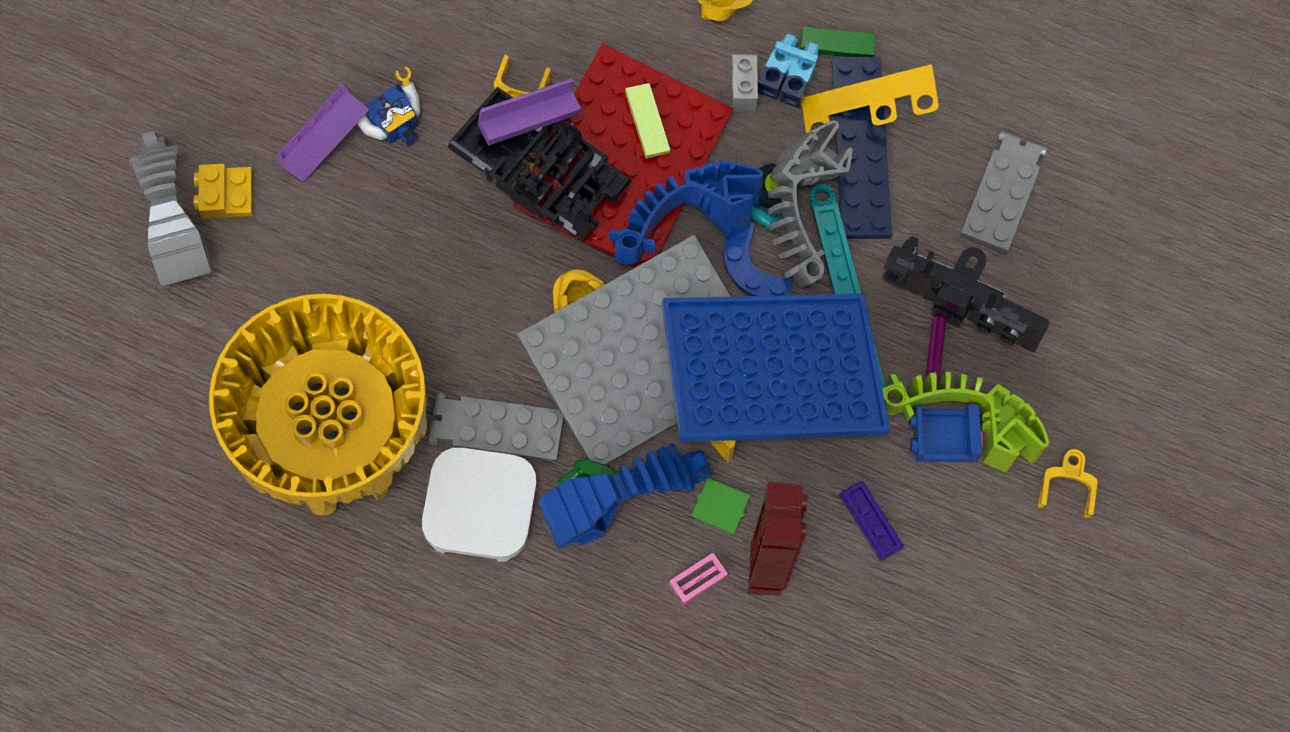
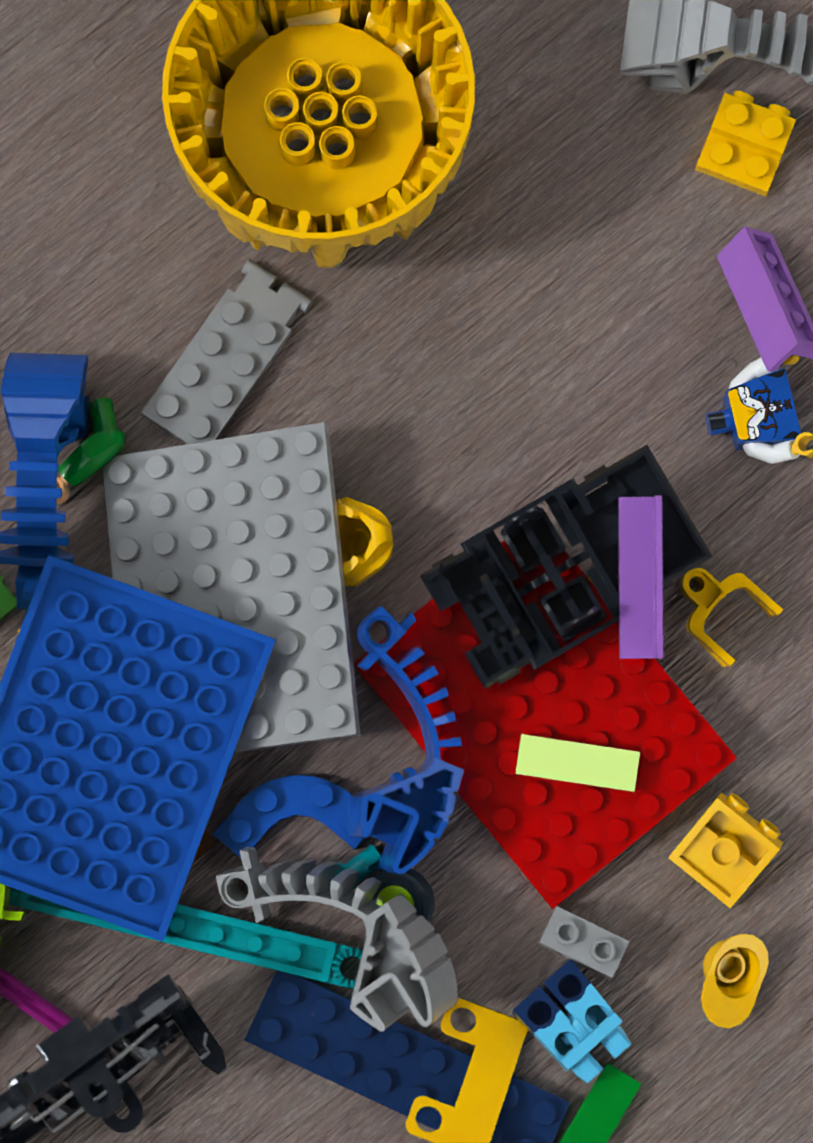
camera: 120 degrees right, 10 degrees up
white tile [422,448,537,562] -> none
none -> yellow plate [668,792,784,909]

